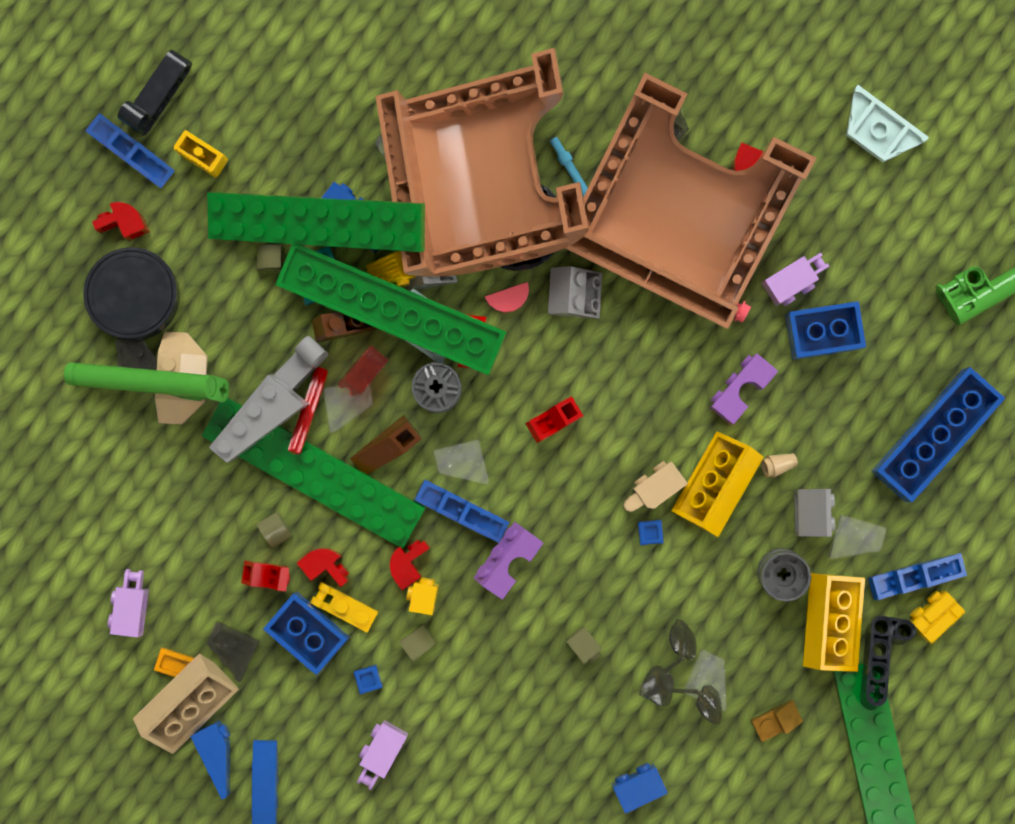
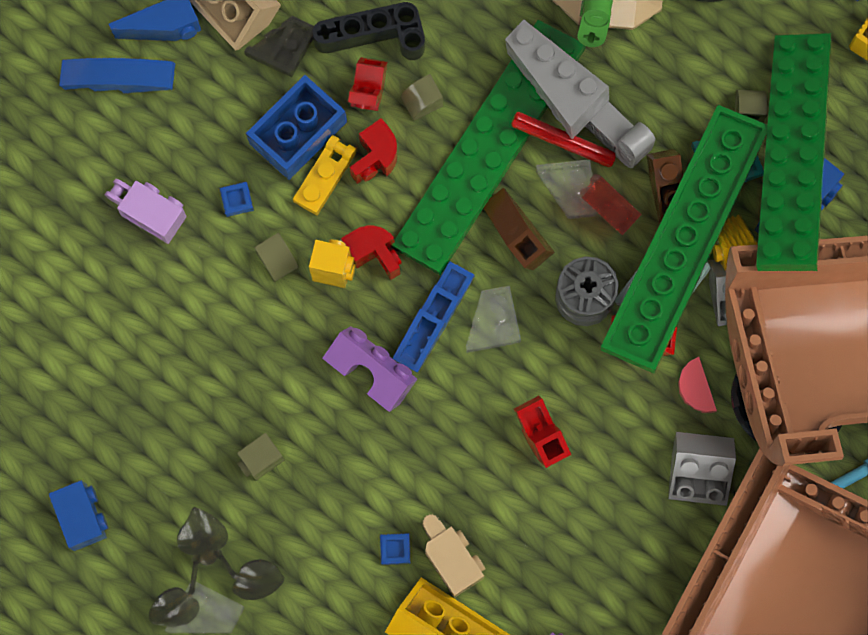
camera: 90 degrees right, 10 degrees down
none -> black beam [313,2,425,60]

